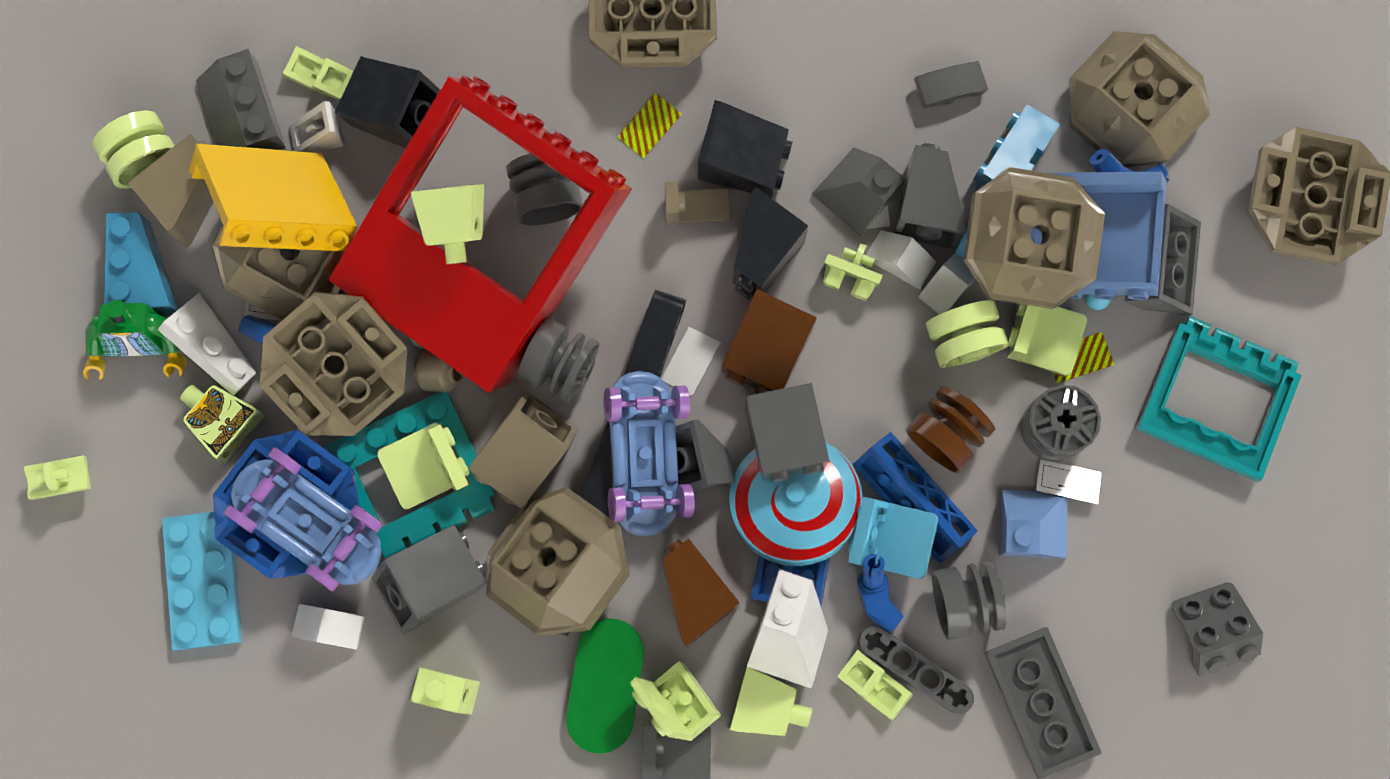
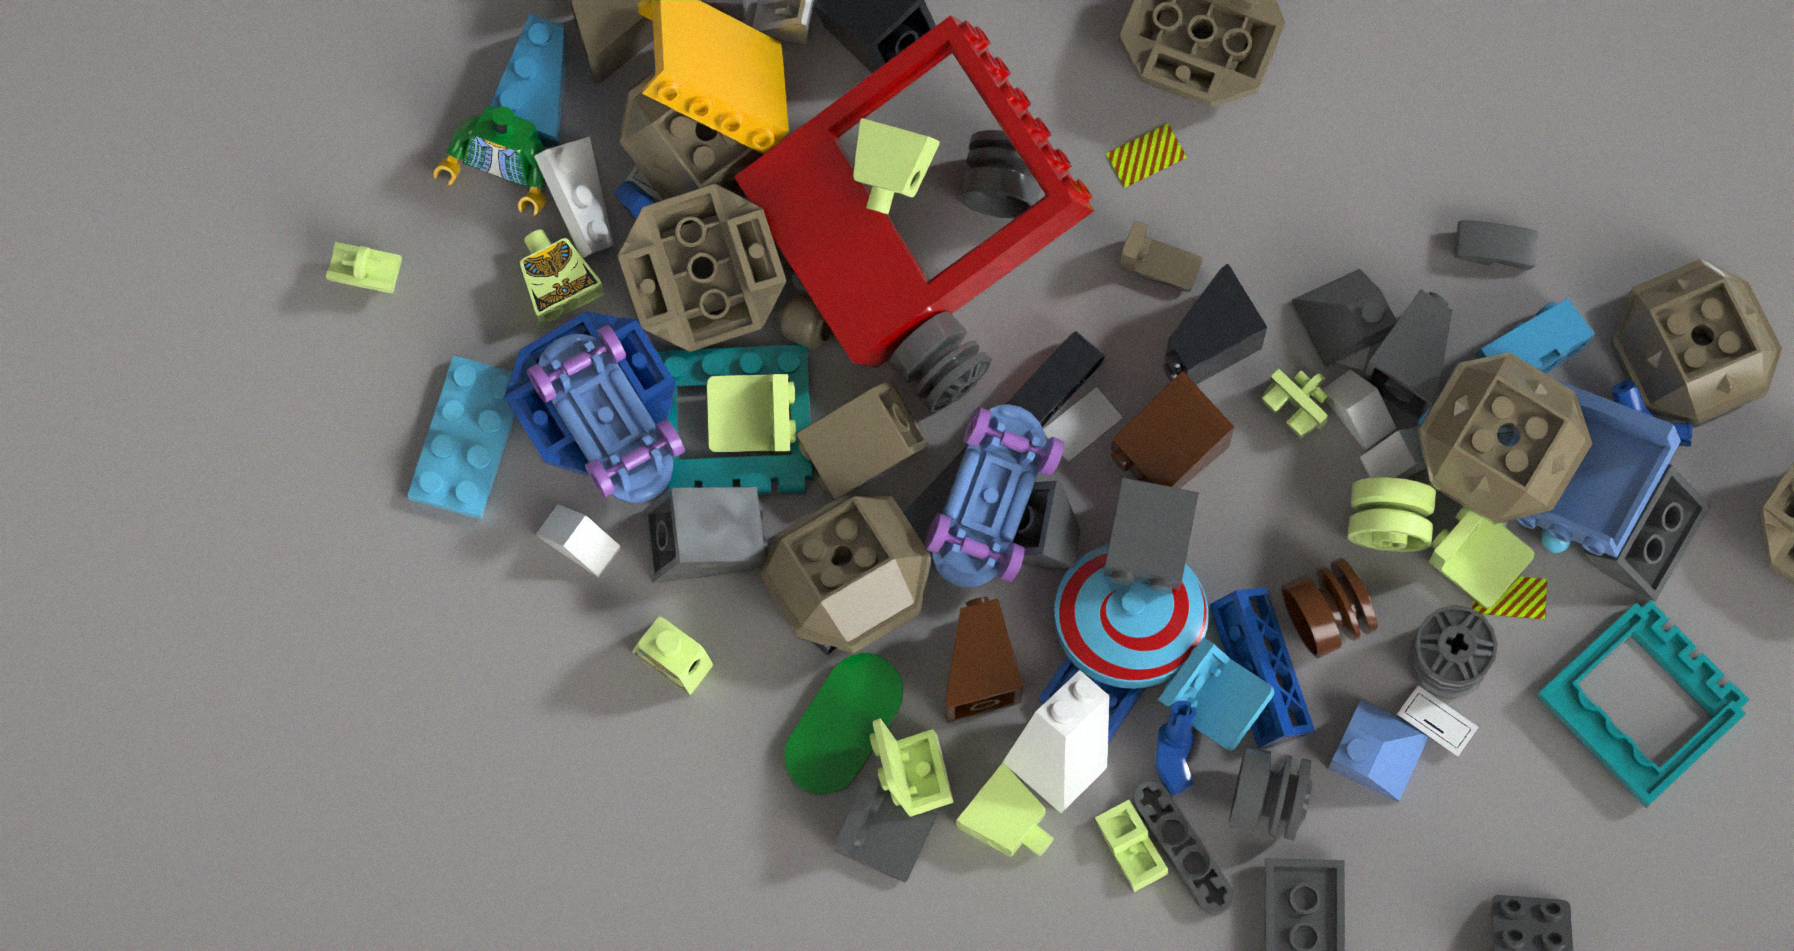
camera: 25 degrees right, 5 degrees down
black slope [698,100,793,198] -> none

